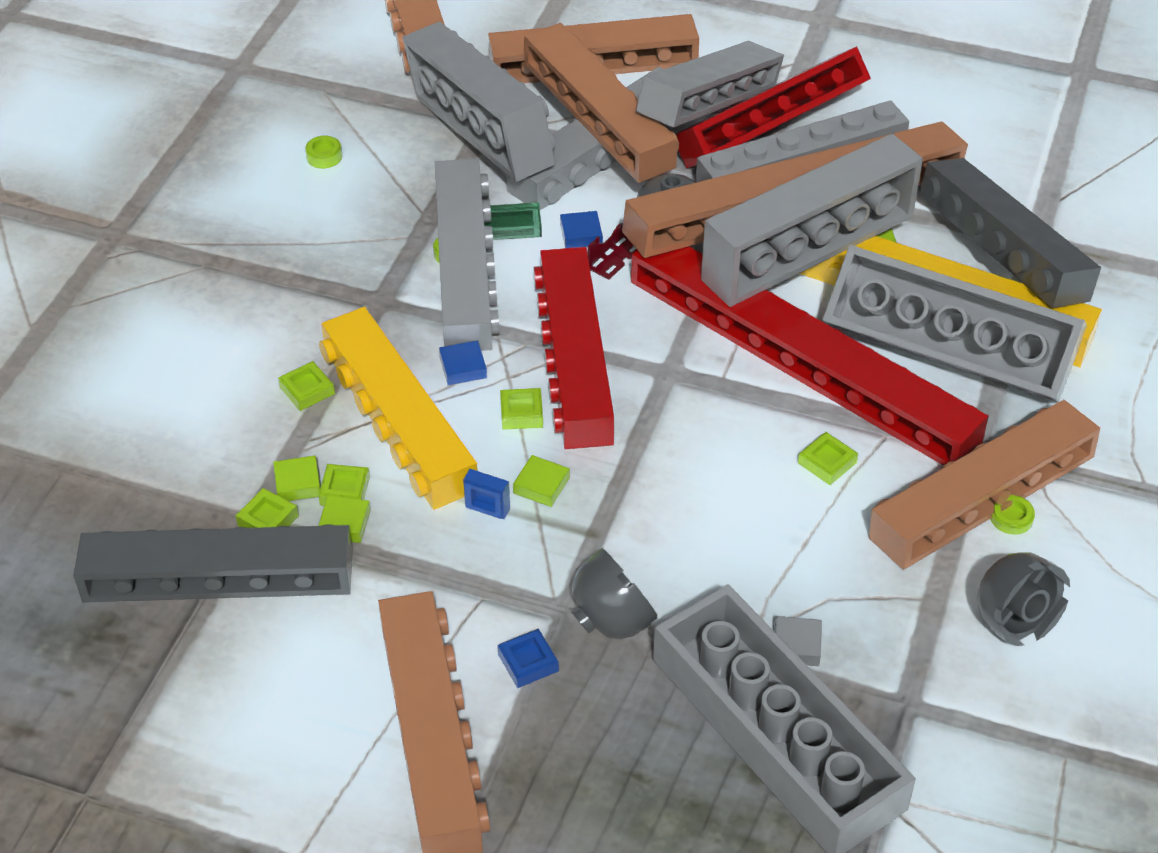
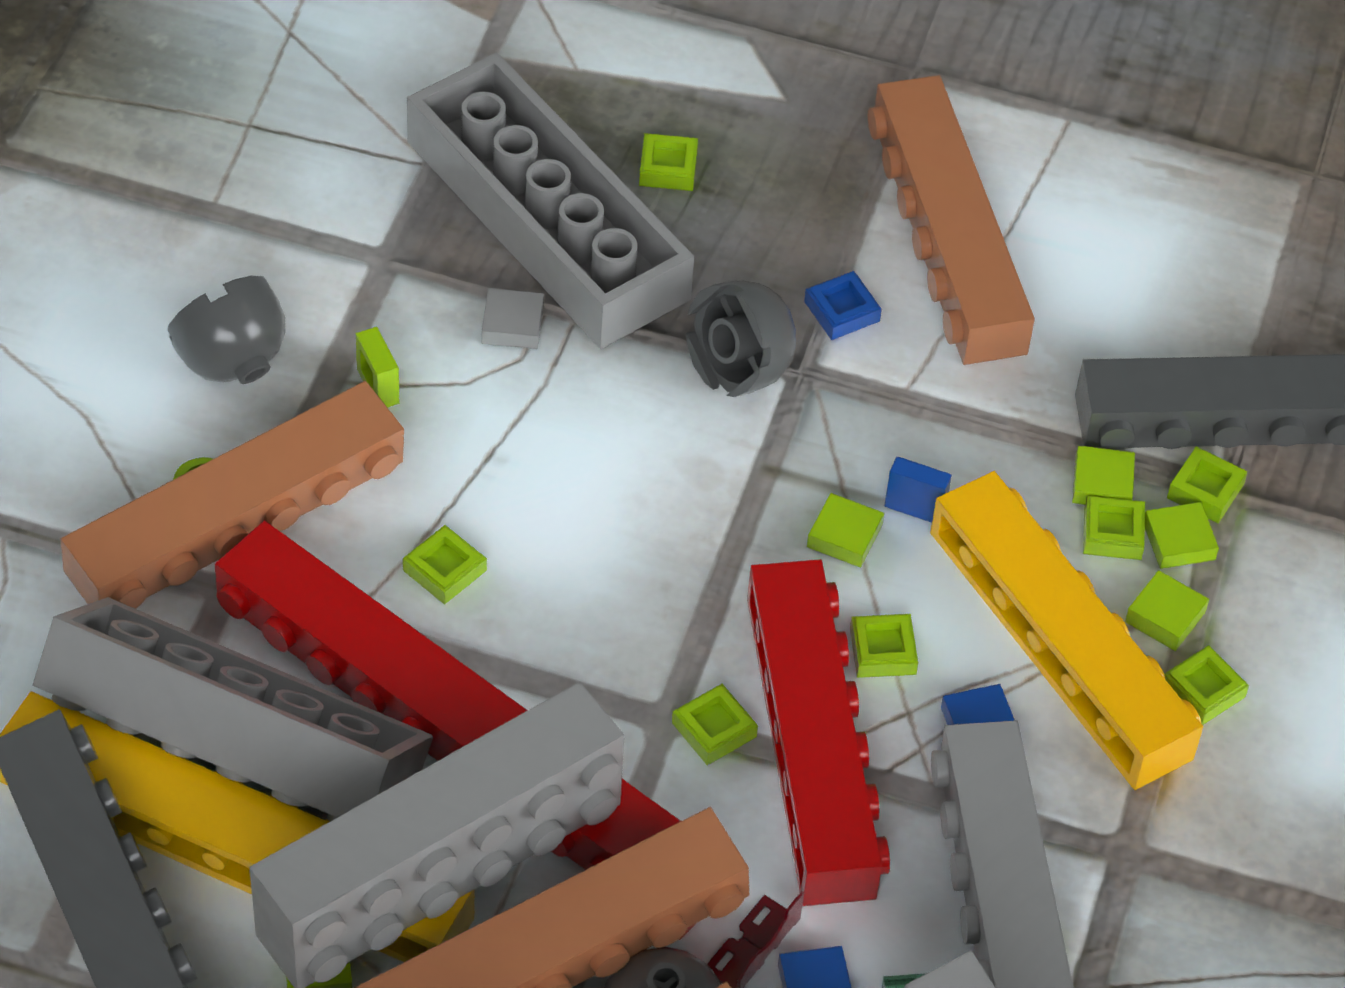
camera: 175 degrees right, 5 degrees up
none -> lime tile [356,326,400,408]
none -> lime tile [639,133,698,191]
none -> lime tile [672,683,758,765]
none -> lime tile [1125,570,1209,651]

